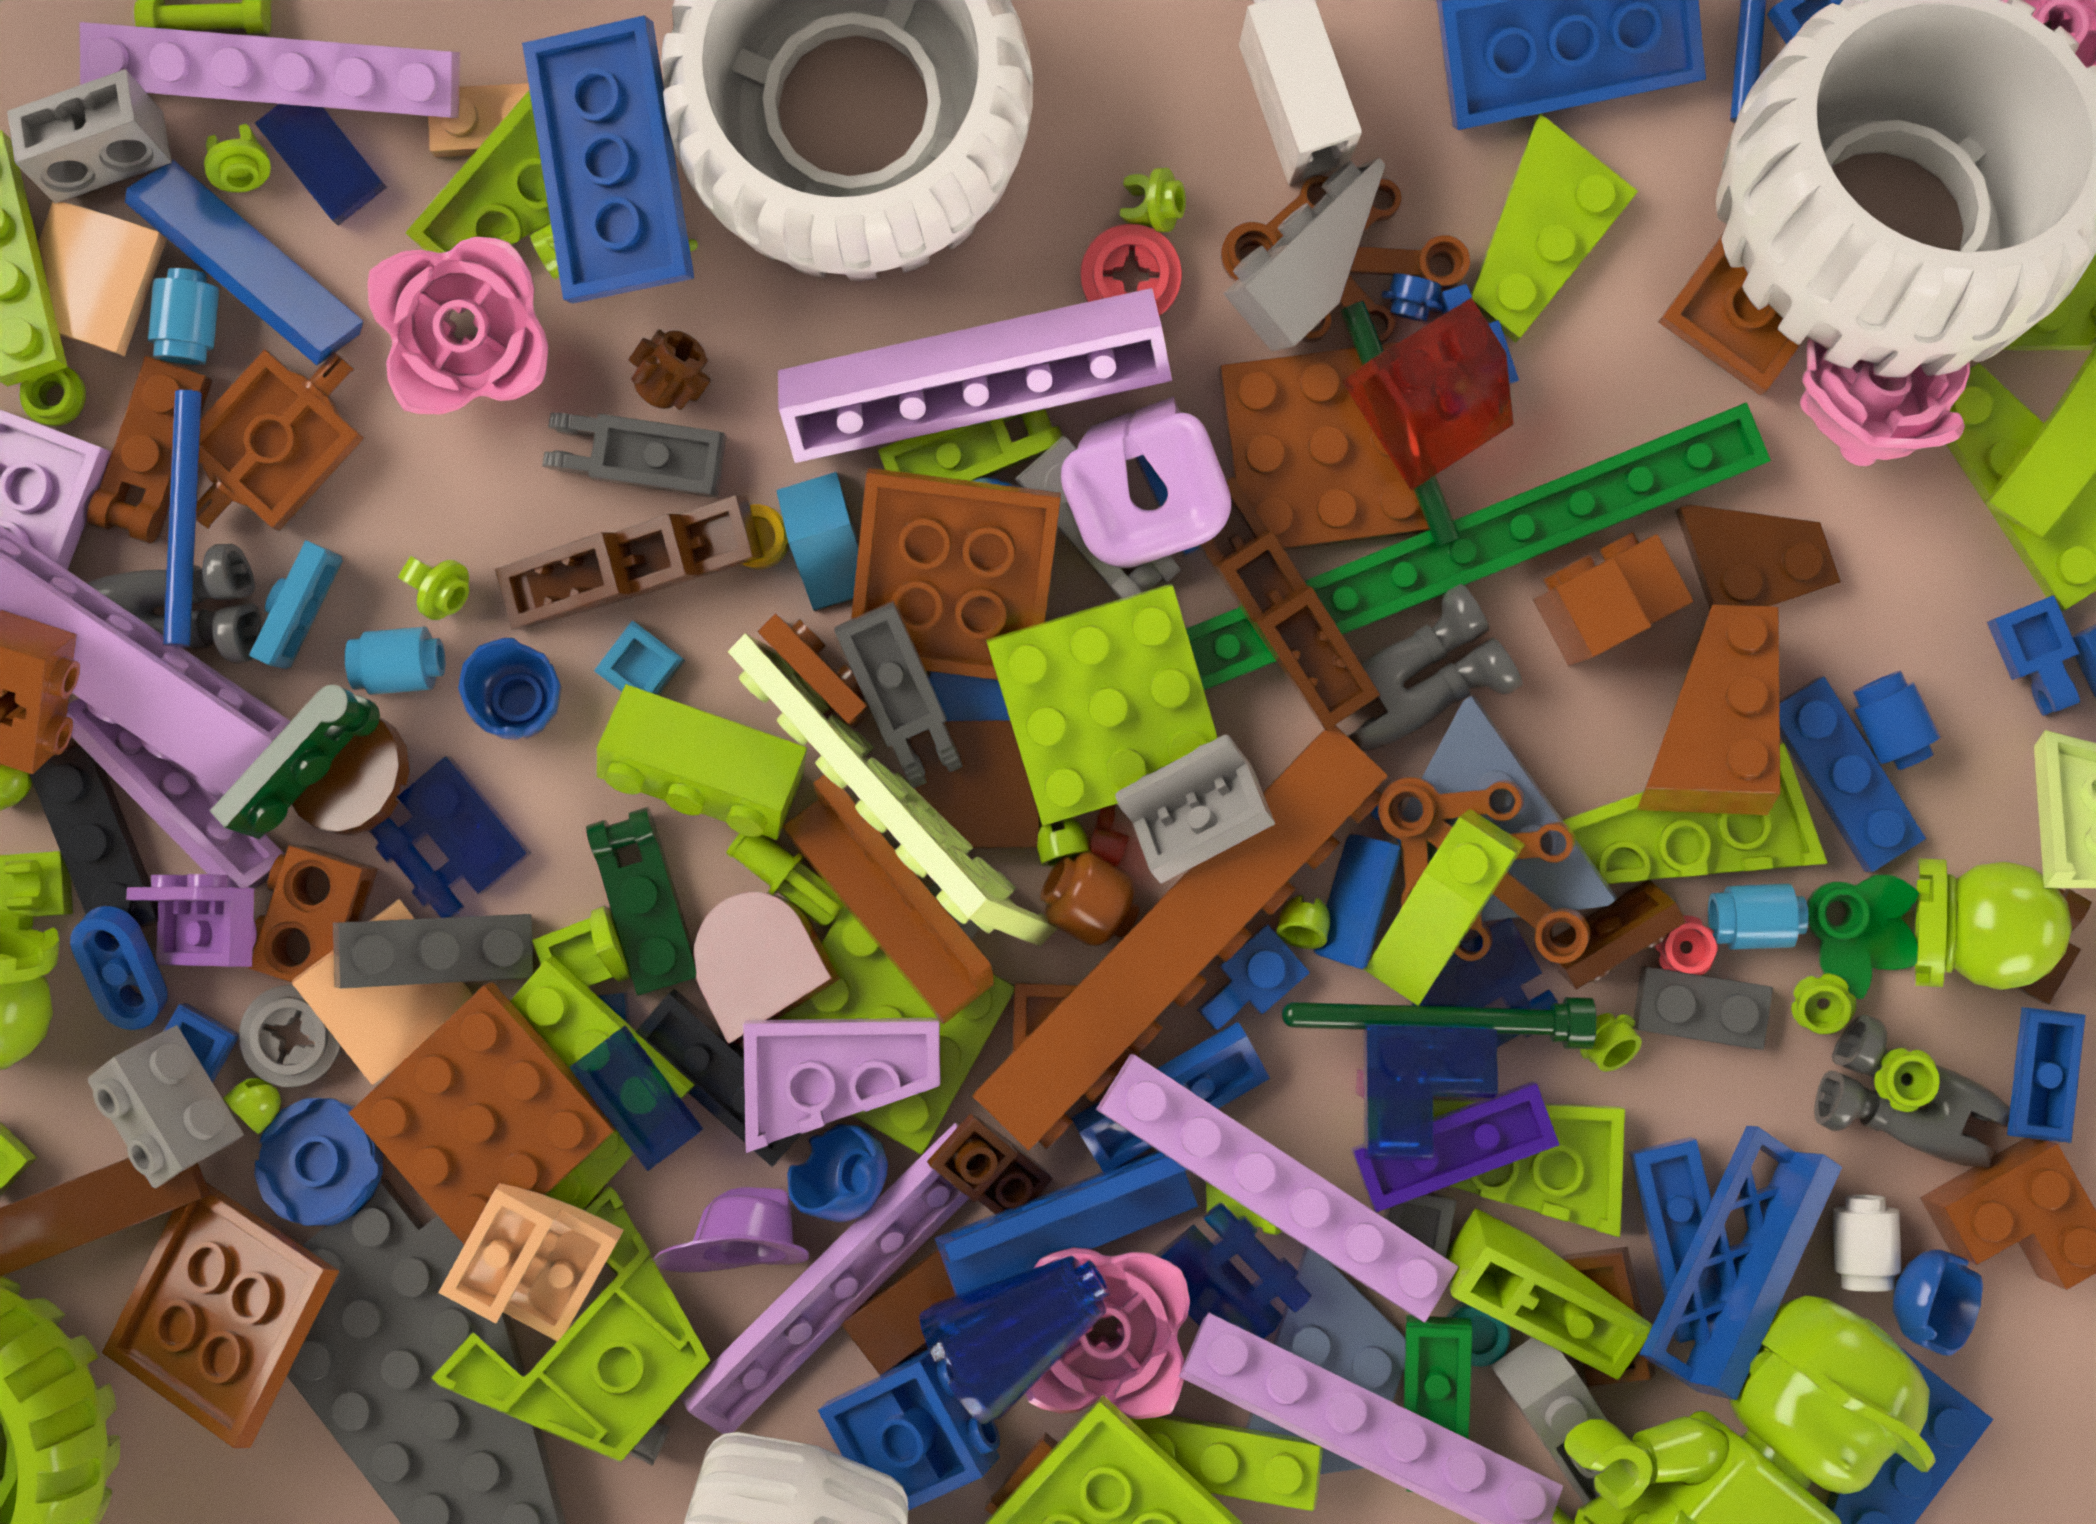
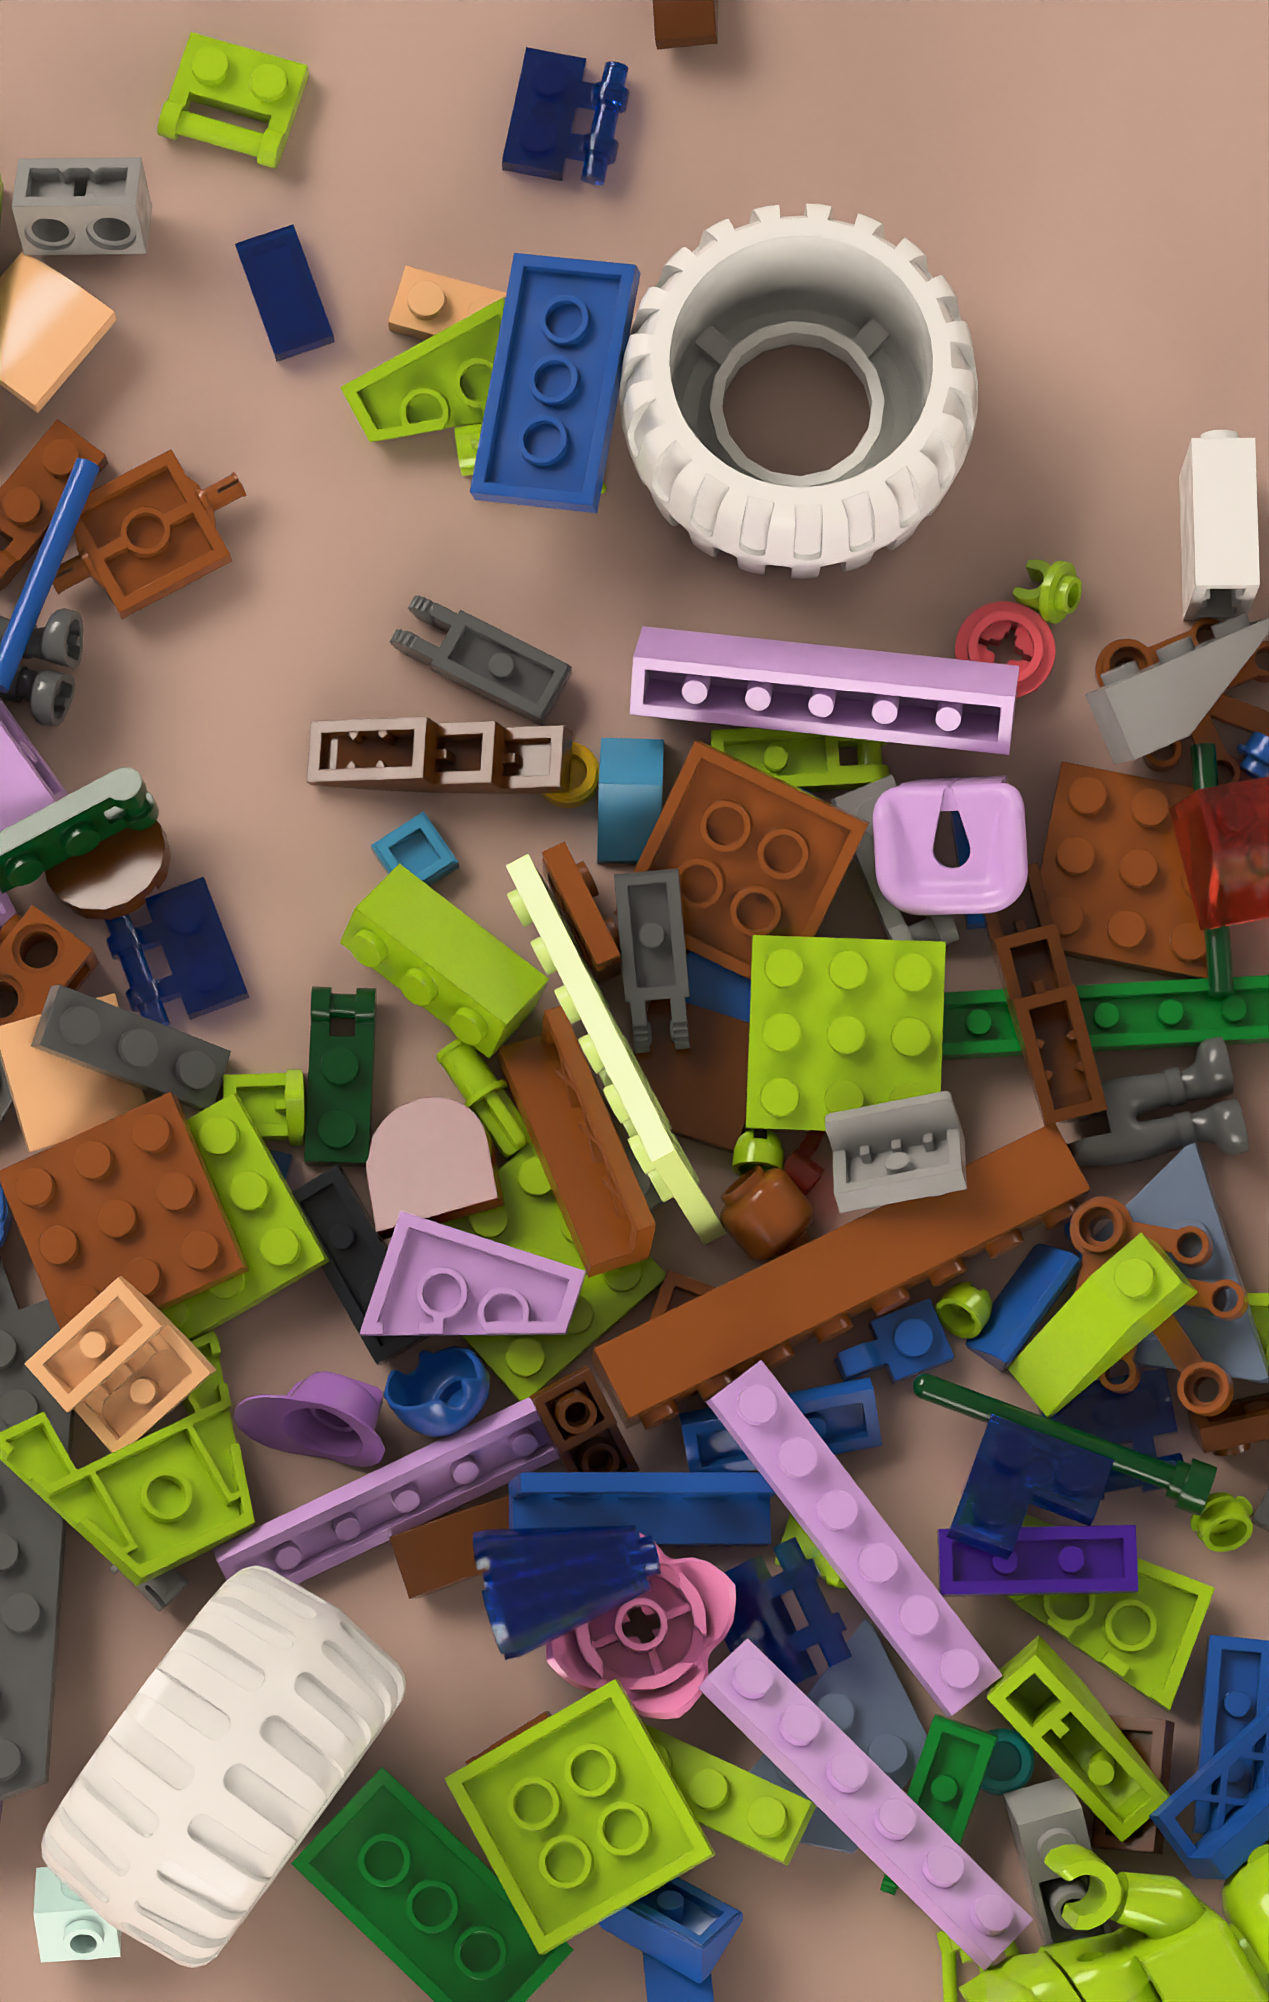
camera: 15 degrees right, 10 degrees down
lavender plate [79,22,460,118] -> none
tile [125,159,364,365] -> none
dark azure brick [148,268,219,365] -> none
lime plate [204,123,271,193] -> none
dark azure plate [249,540,343,669] -> none
dark azure brick [345,626,446,695] -> none
bright pink brick [367,237,548,415] -> none
lime plate [398,556,469,620] -> none
blue hair [458,637,562,740] -> none
tile [569,1025,703,1171] -> none
reddish brown gear [628,330,711,410] -> none
blue plate [818,1344,1000,1511] -> none
dark grey plate [1384,1193,1457,1258] -> none

